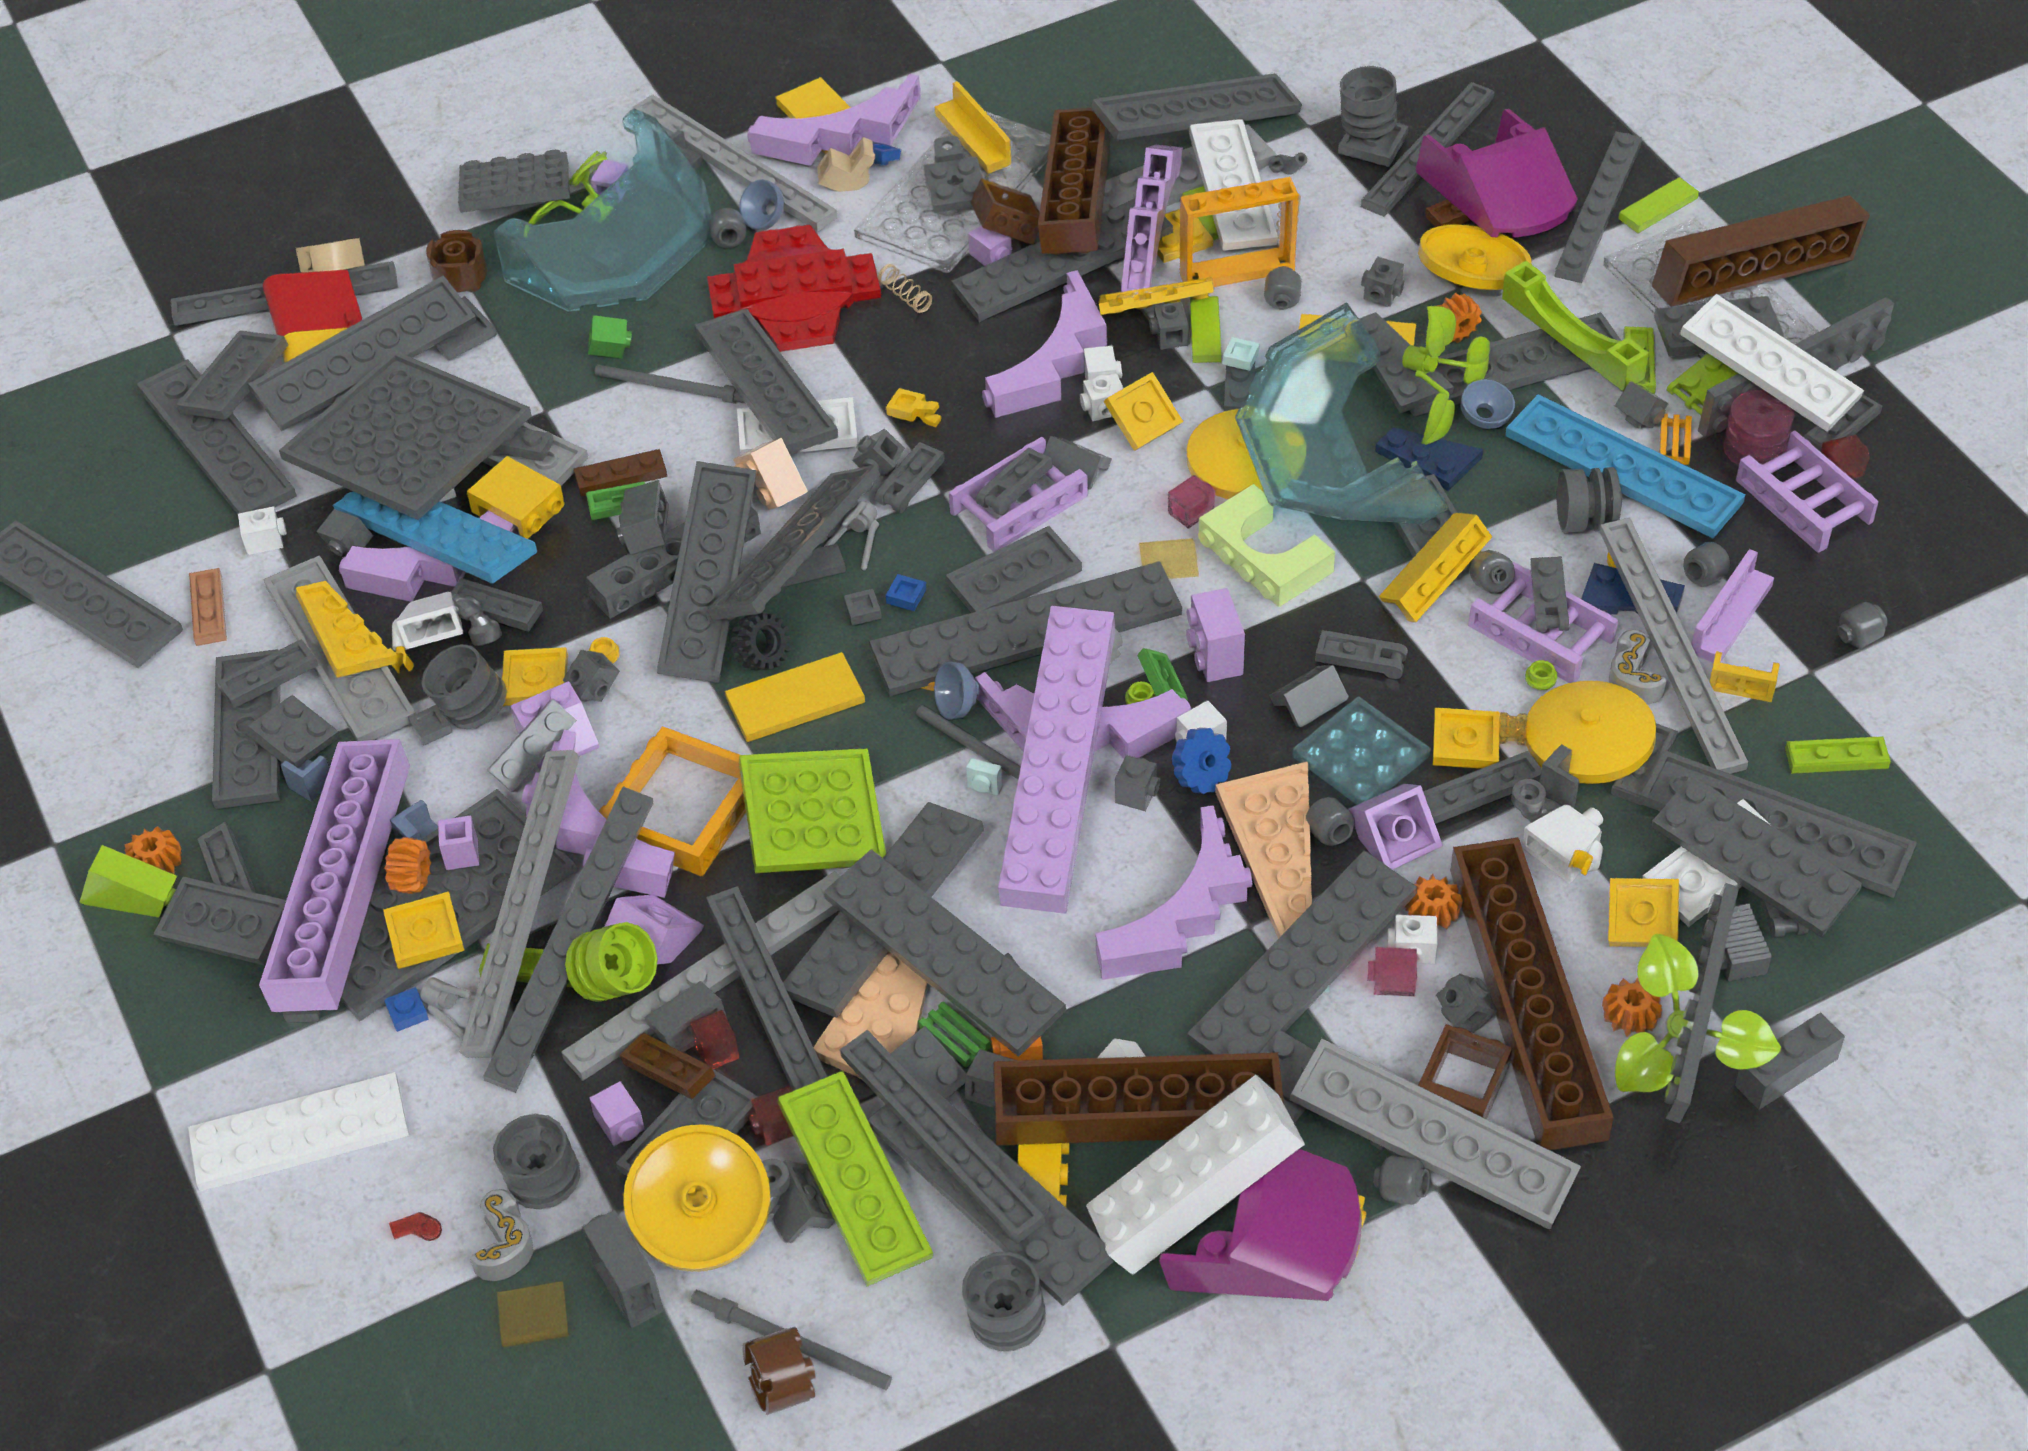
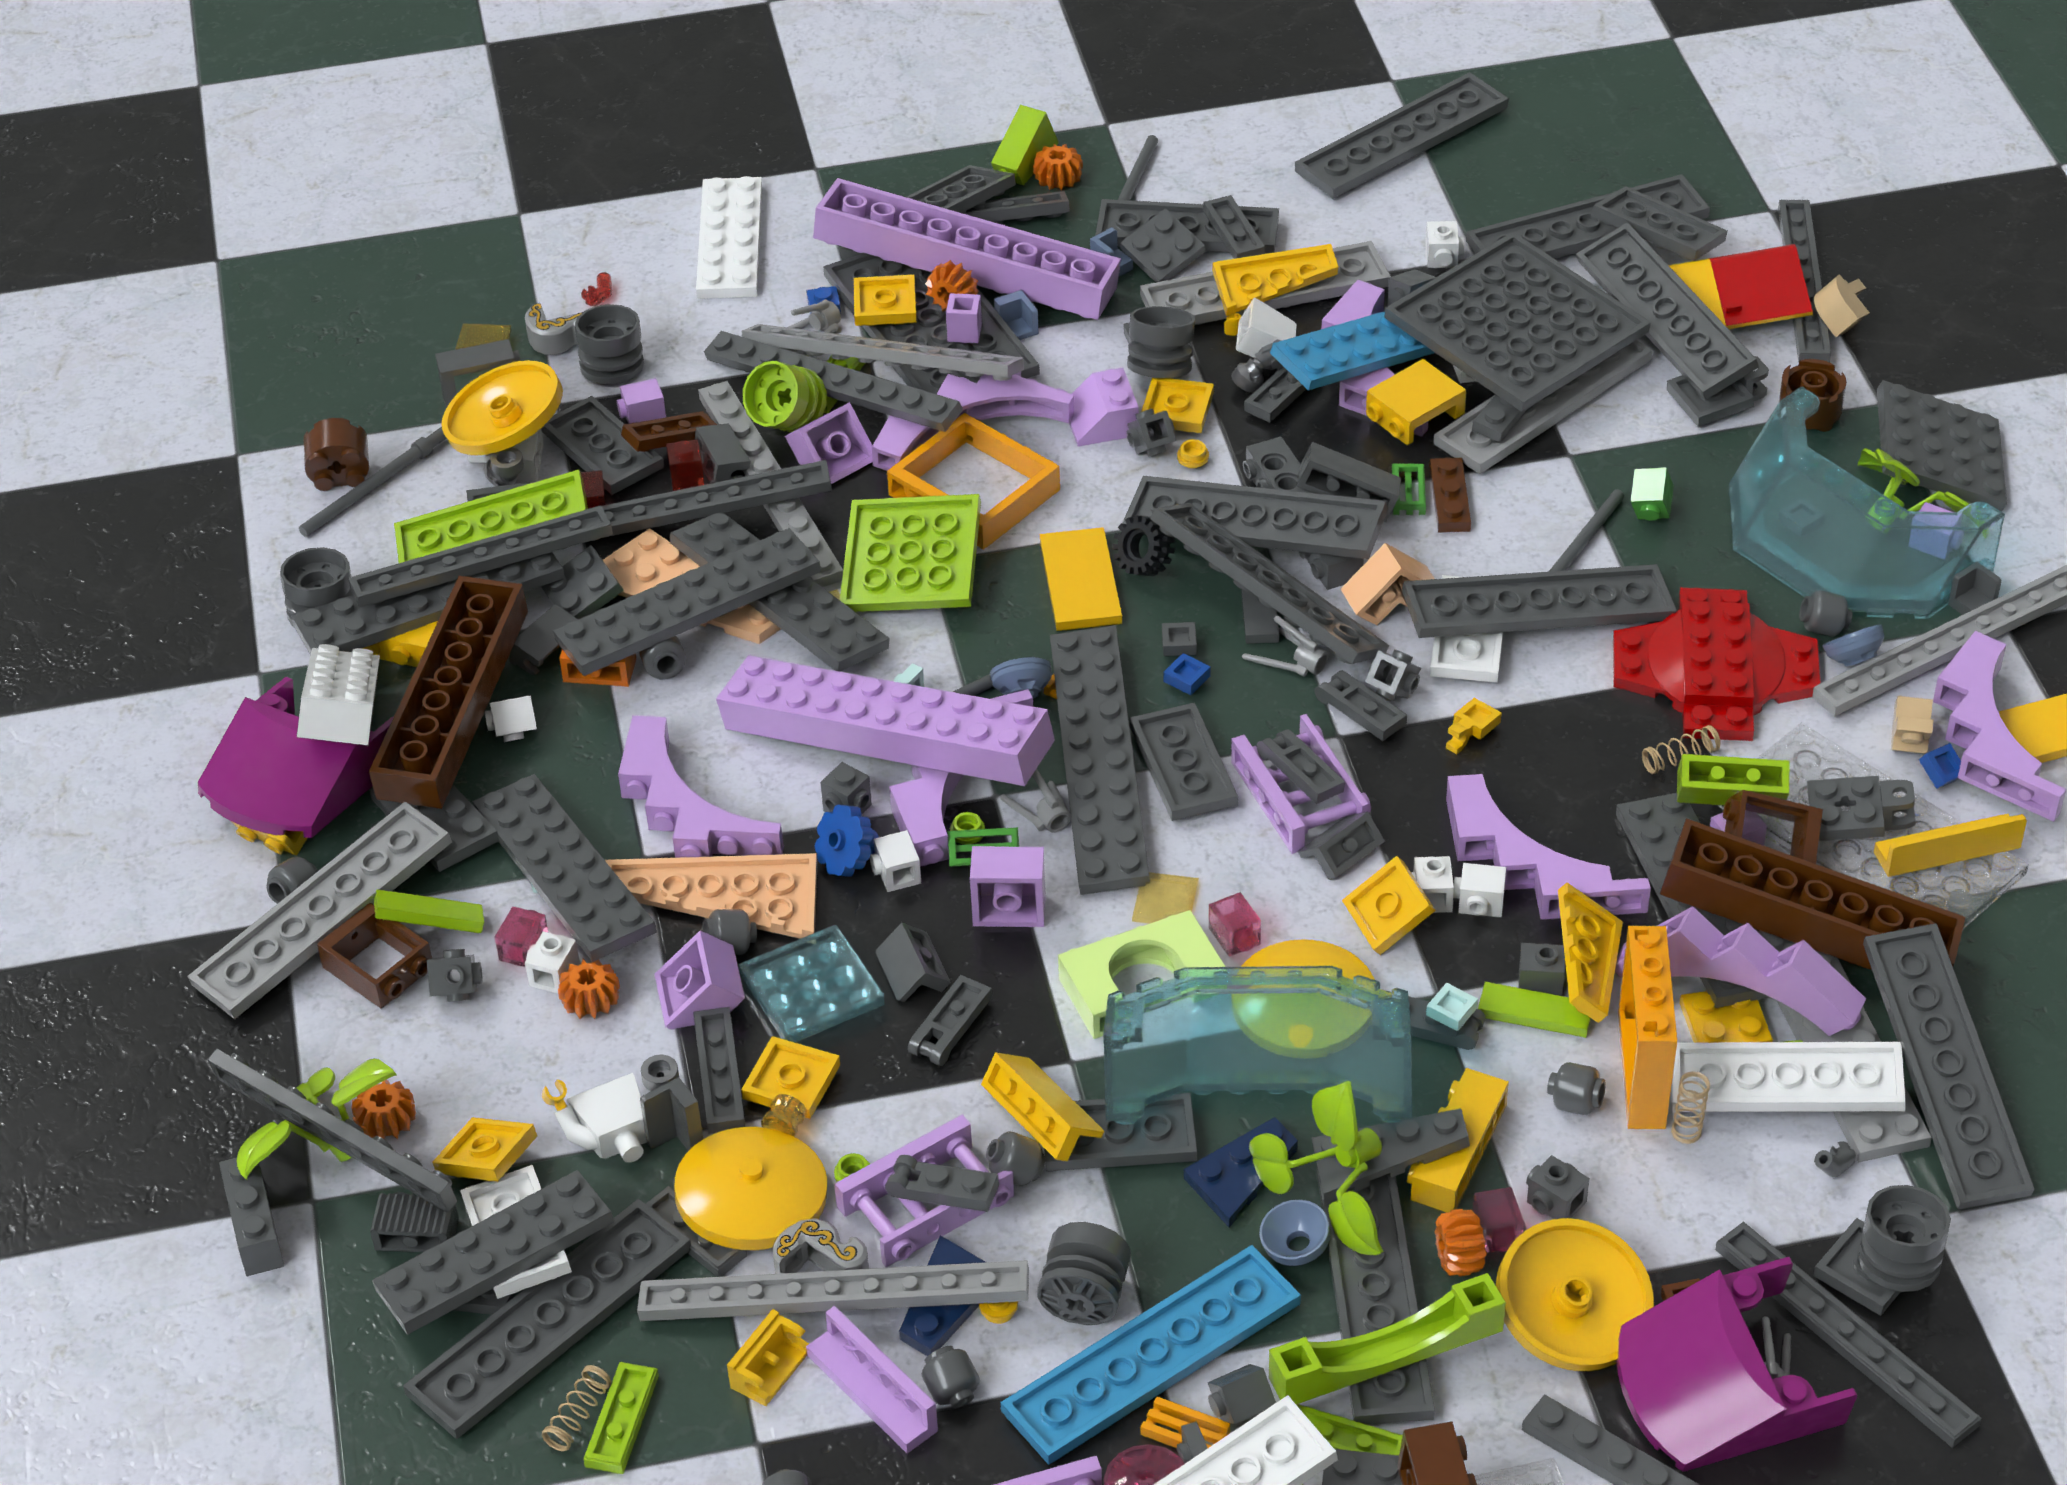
camera: 105 degrees right, 5 degrees down
nougat tile [189,568,227,646] -> none
plate [487,699,577,792] -> none
reddish brown brick [1450,837,1614,1150] -> none
none -> lime tile [374,889,484,933]
none -> tan piece [542,1365,612,1451]
none -> dark grey bar [1118,135,1158,200]
none -> clear pink brick [1473,1187,1524,1253]
none -> lime brick [1677,754,1790,805]

